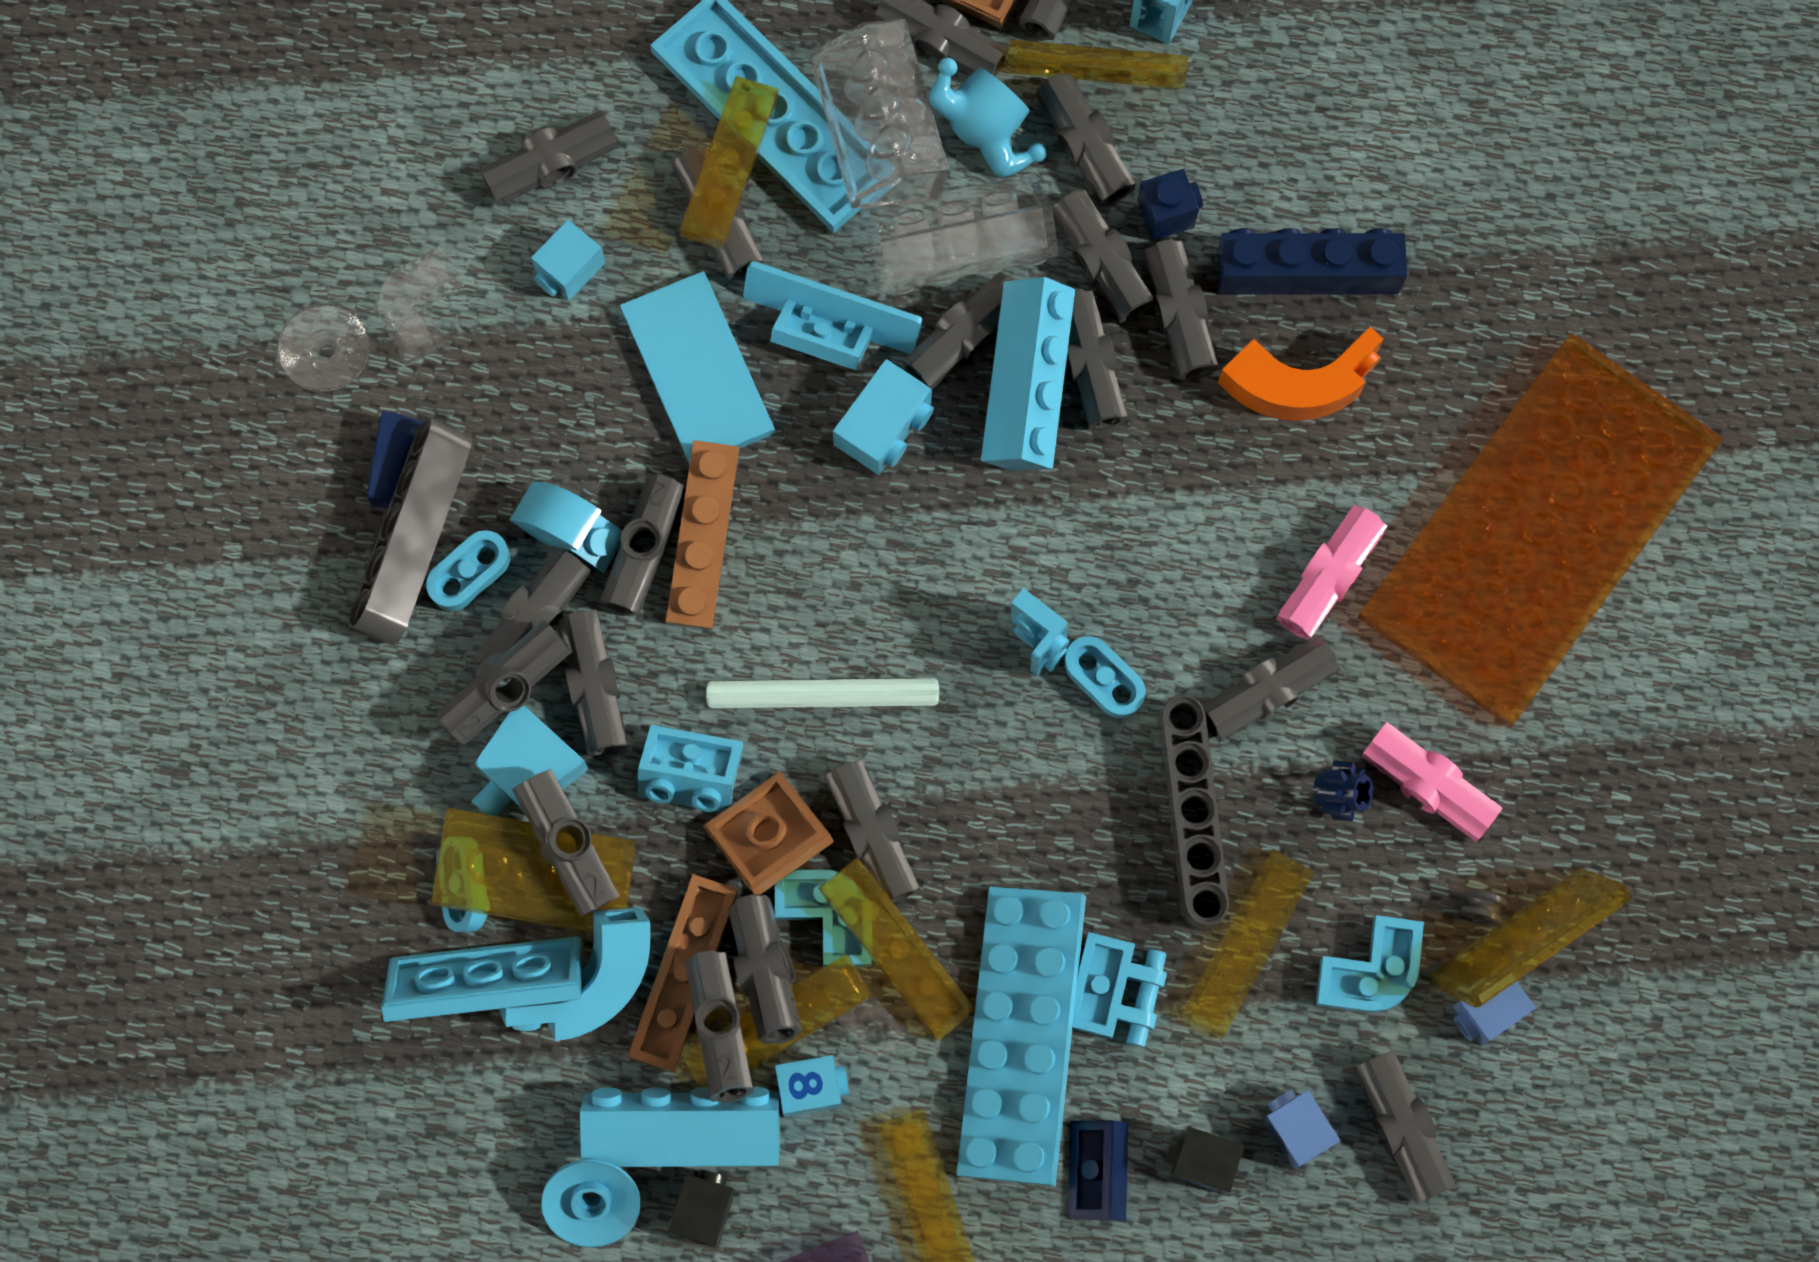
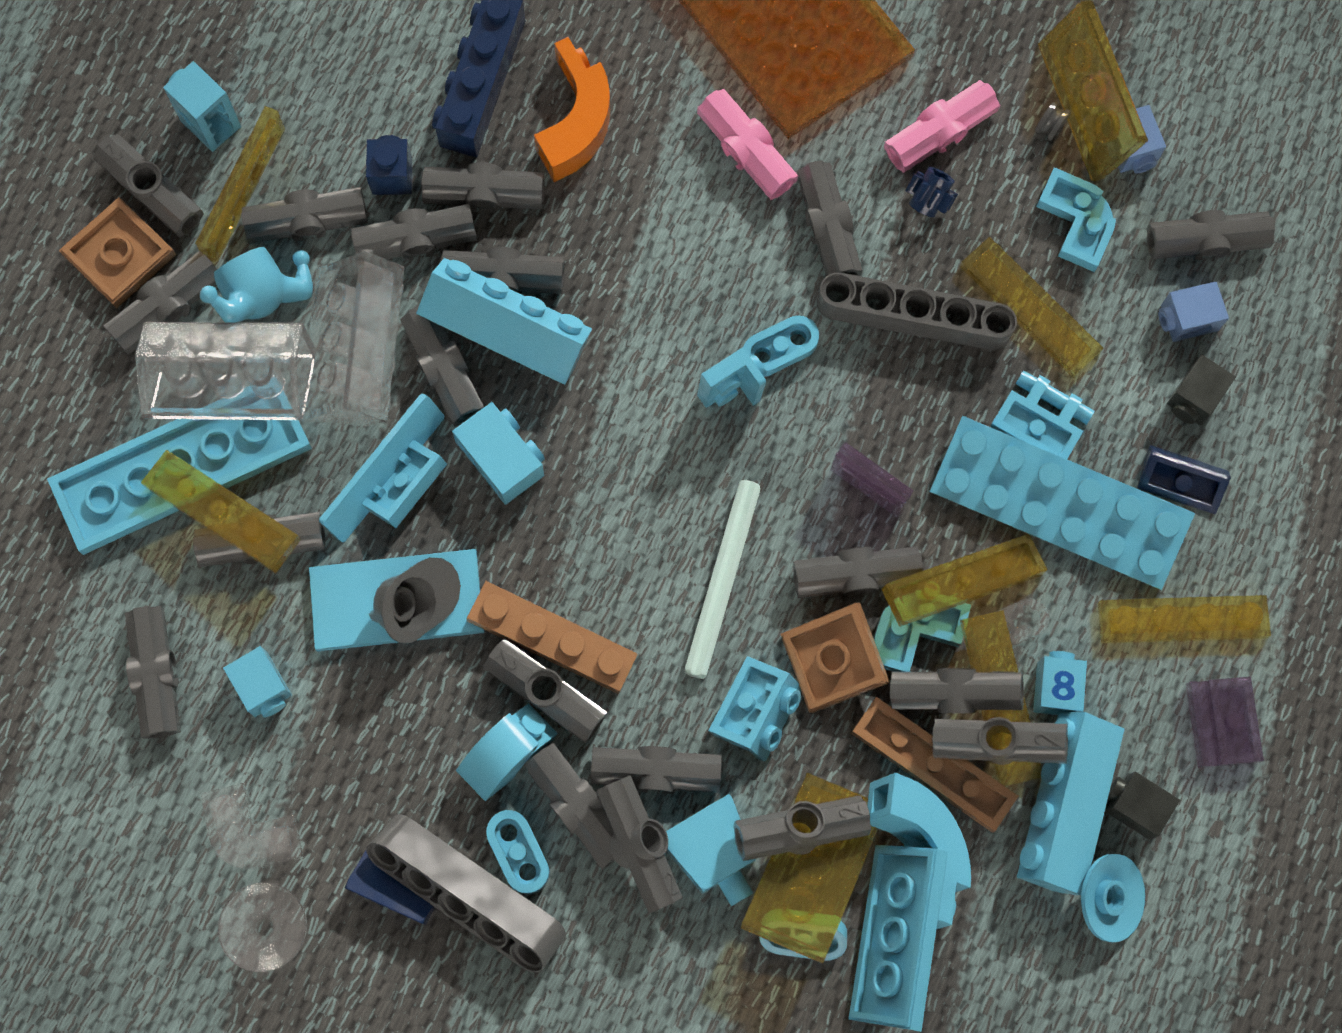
camera: 75 degrees left, 0 degrees up
none -> dark grey piece [369,557,461,643]
none -> clear purple plate [830,442,913,518]

